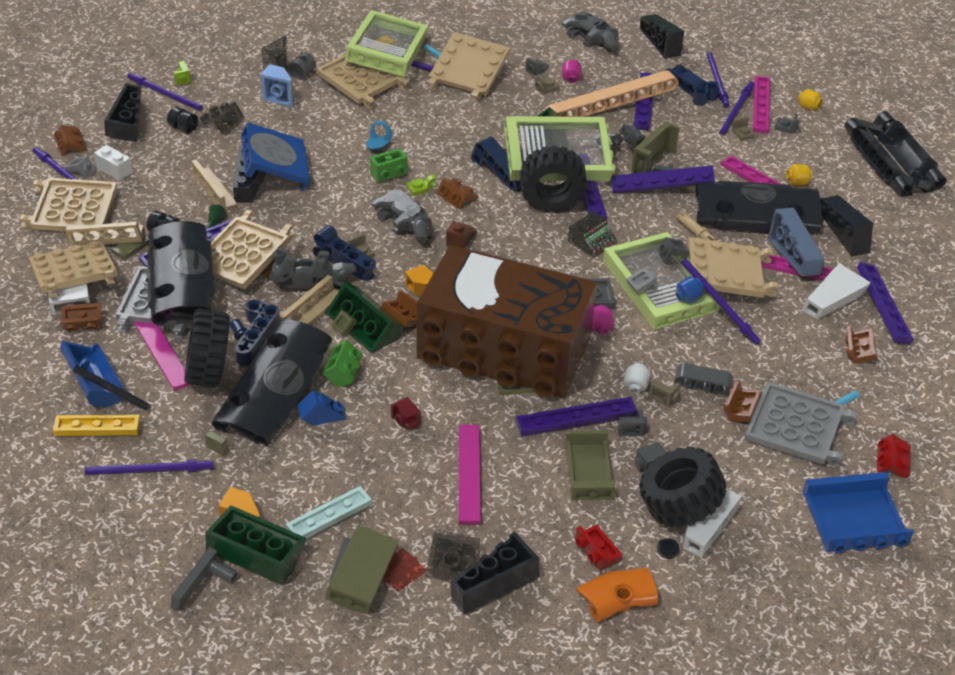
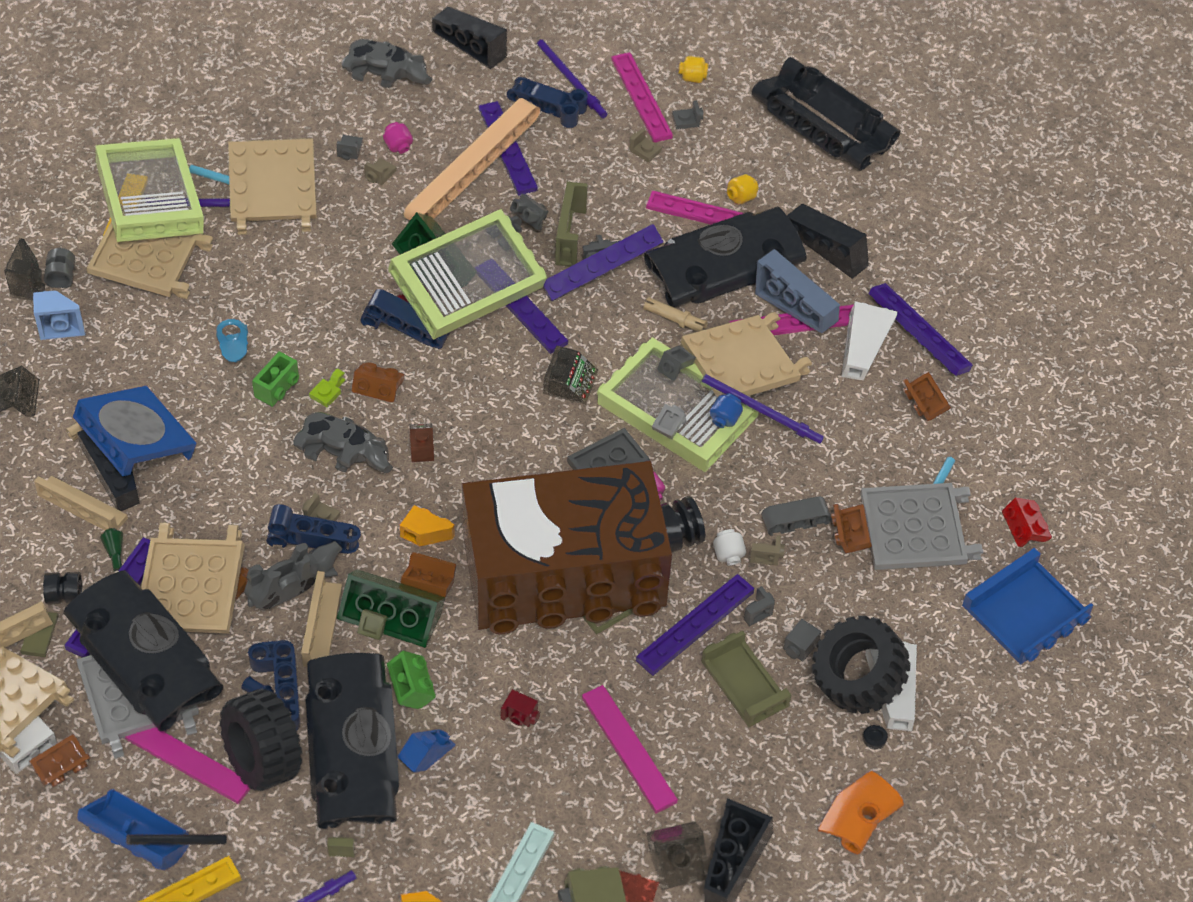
camera: 30 degrees left, 10 degrees up
black tyre [520,145,587,213] -> none
red bracket [575,524,623,570] -> none
dark purple bar [719,81,754,135] -> none
none -> black wheel [661,496,706,552]

